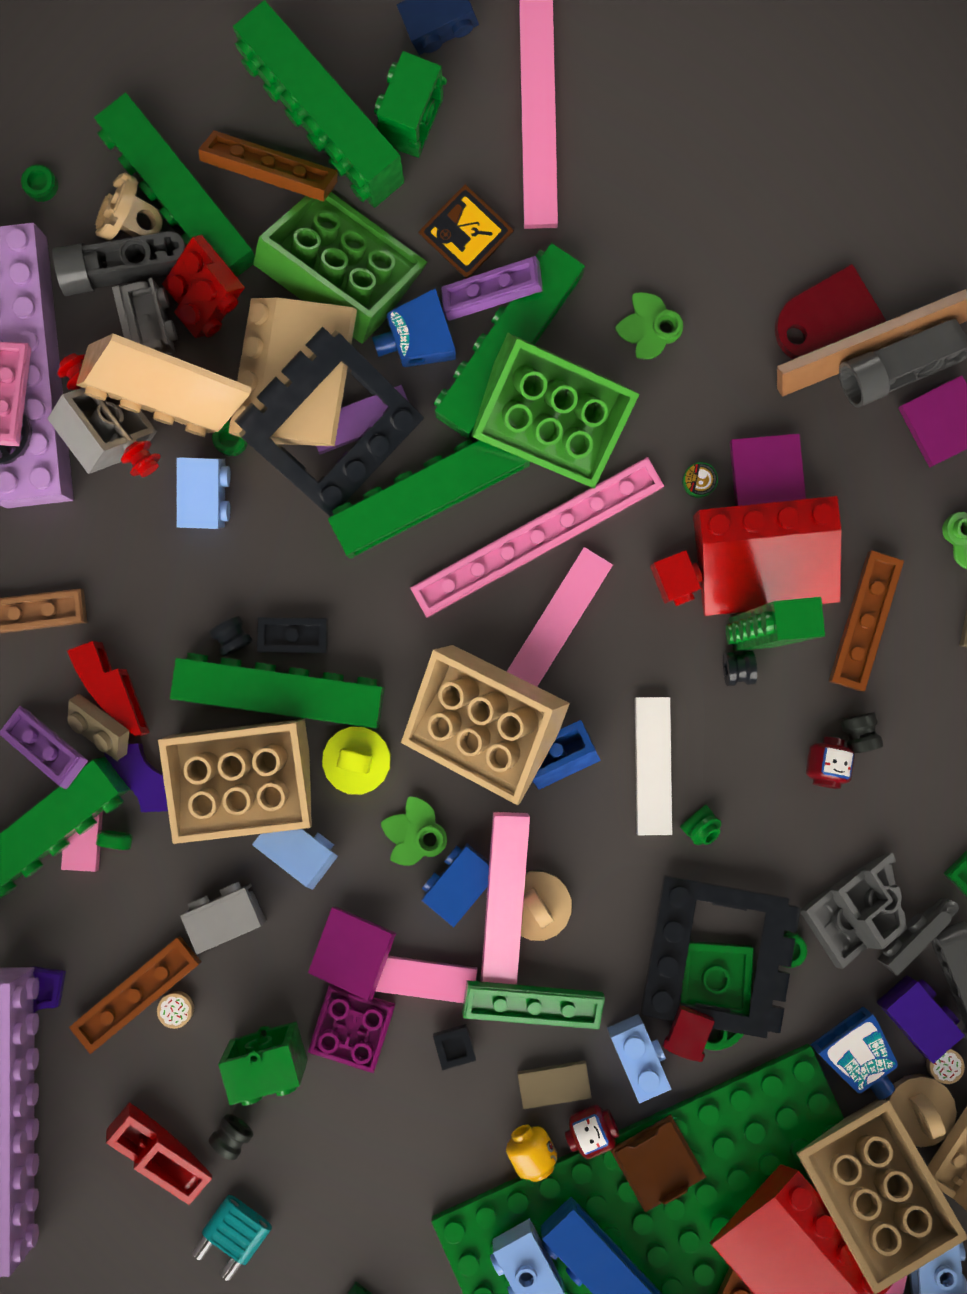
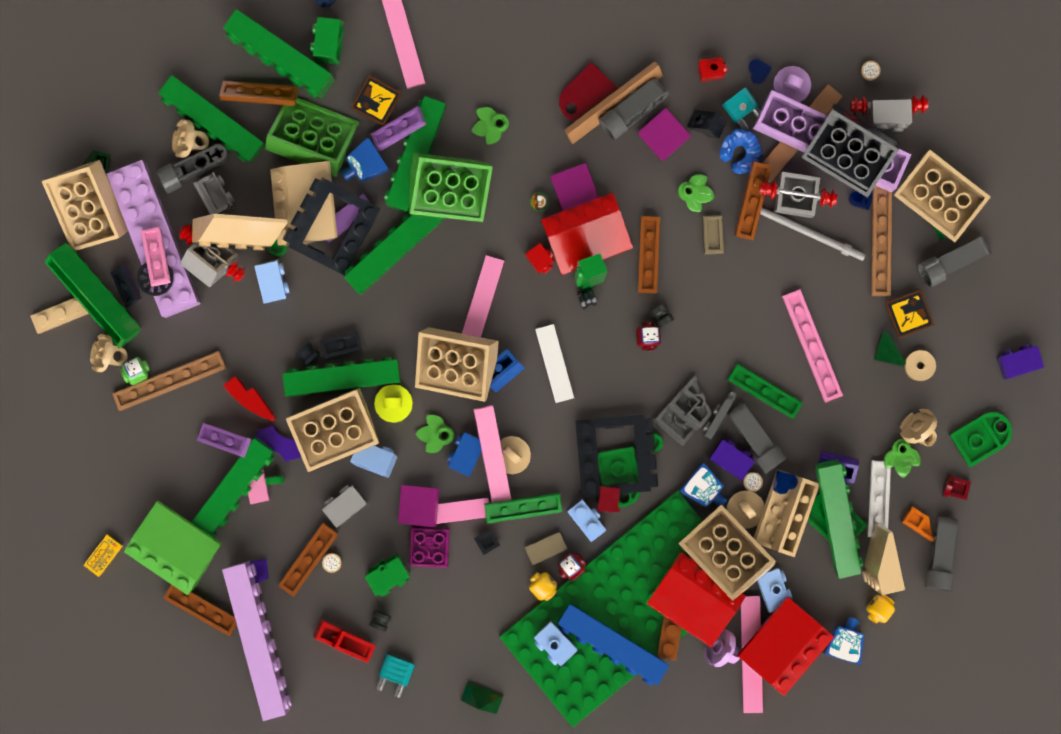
camera: 10 degrees left, 0 degrees up
green tile [21,164,58,202] -> none
dark tan plate [68,693,129,761] -> none
red plate [162,235,245,338] -> none
bright pink tile [410,457,664,618] -> none
reddish brown piece [610,1114,706,1213] -> none
green plate [679,804,721,845] -> none

